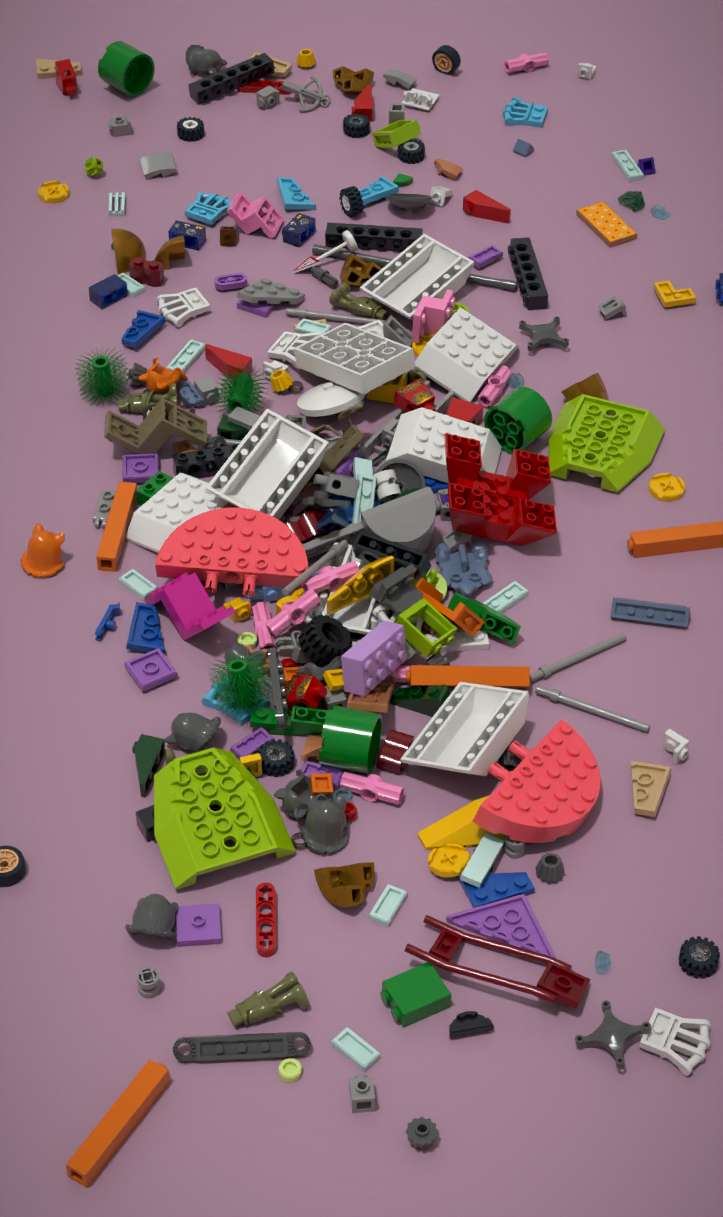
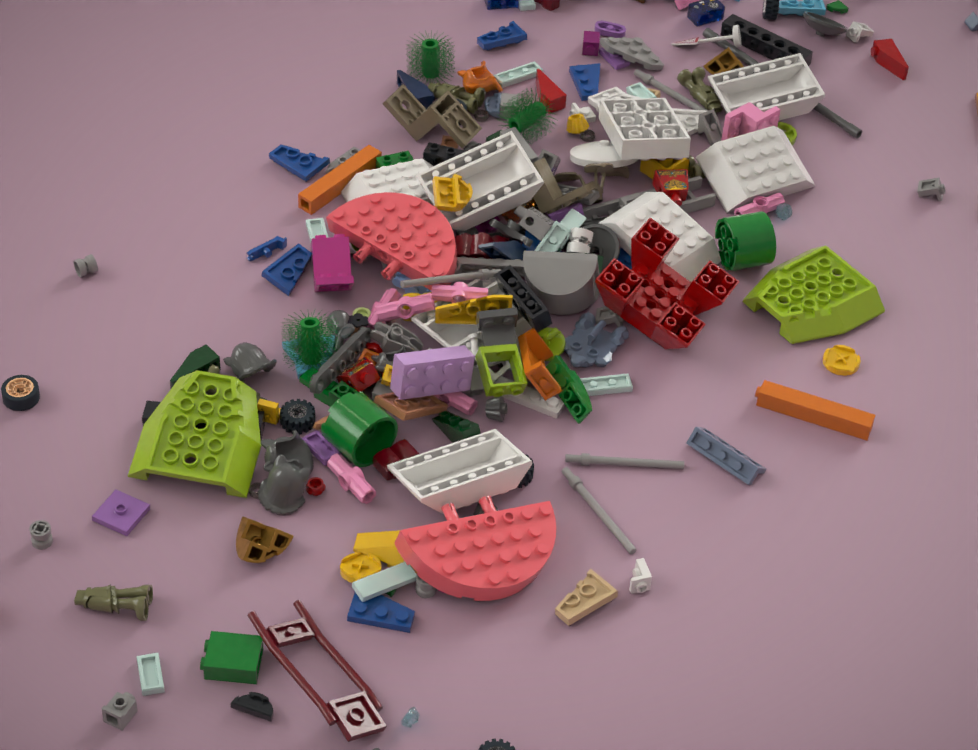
camera: 30 degrees right, 0 degrees up
orange hair [20,523,65,578] -> none
medium lavender plate [122,453,159,483] -> none
medium lavender plate [124,648,178,692] -> none
dark grey hair [125,894,178,940] -> none
dark grey piece [128,362,147,386] -> none
white plate [157,287,211,327] -> none
dark grey plate [173,1032,311,1062] -> none
yellow bracket [223,597,251,623] -> none
medium lavender plate [230,727,275,760] -> none
red beam [256,882,276,958] -> none
yellowish green tile [279,1058,302,1083] -> none
black tyre [298,614,353,667] -> none
orange plate [309,773,333,796] -> none
dark grey axle [310,265,339,288] -> none
clear light blue piece [332,788,352,802] -> none
light aqua tile [369,884,407,927] -> none
orange brick [405,665,530,688] -> none
nougat slope [434,159,463,181] -> none
red torso [446,398,483,425] -> none
medium lavender tile [446,894,556,958] -> none
medium lavender plate [468,245,503,269] -> none
black brick [508,237,548,310] -> none
dark grey piece [519,316,569,351] -> none
dark grey piece [535,853,565,882] -> none
pearl gold brick [561,373,609,401] -> none
none -> blue wing [269,144,330,182]
none -> black plant [348,313,369,328]
none -> dark blue slope [397,70,435,109]
none -> yellow slope [432,174,473,212]
none -> blue wing [569,63,601,101]
none -> magenta brick [582,31,600,56]

